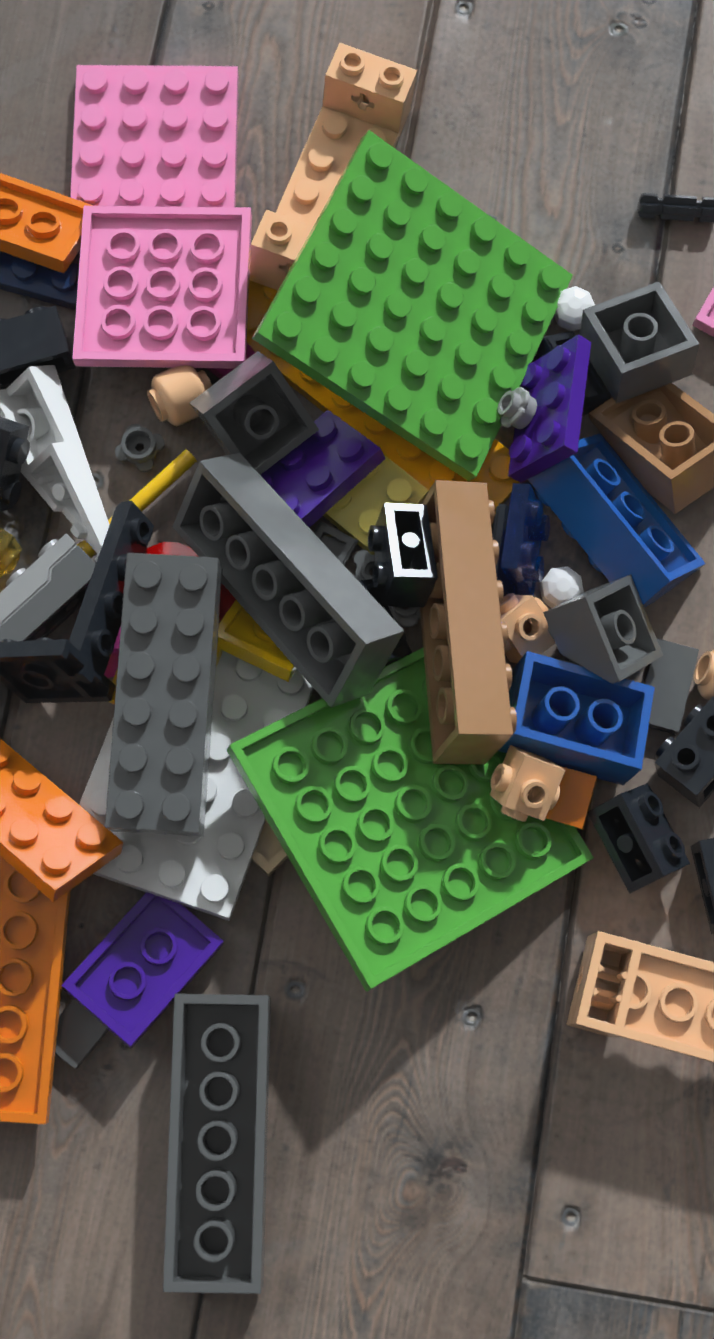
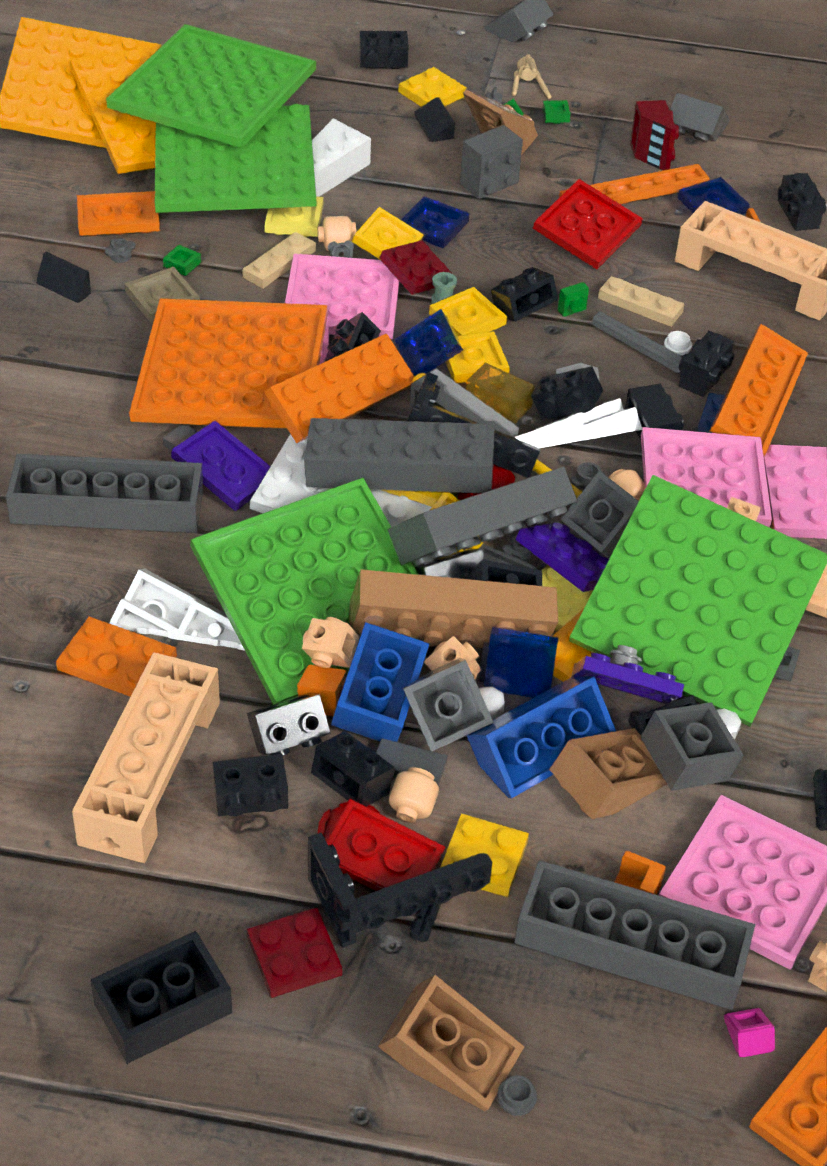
camera: 90 degrees right, 30 degrees down
none -> orange plate [56,616,177,697]
none -> white wedge [109,569,245,651]

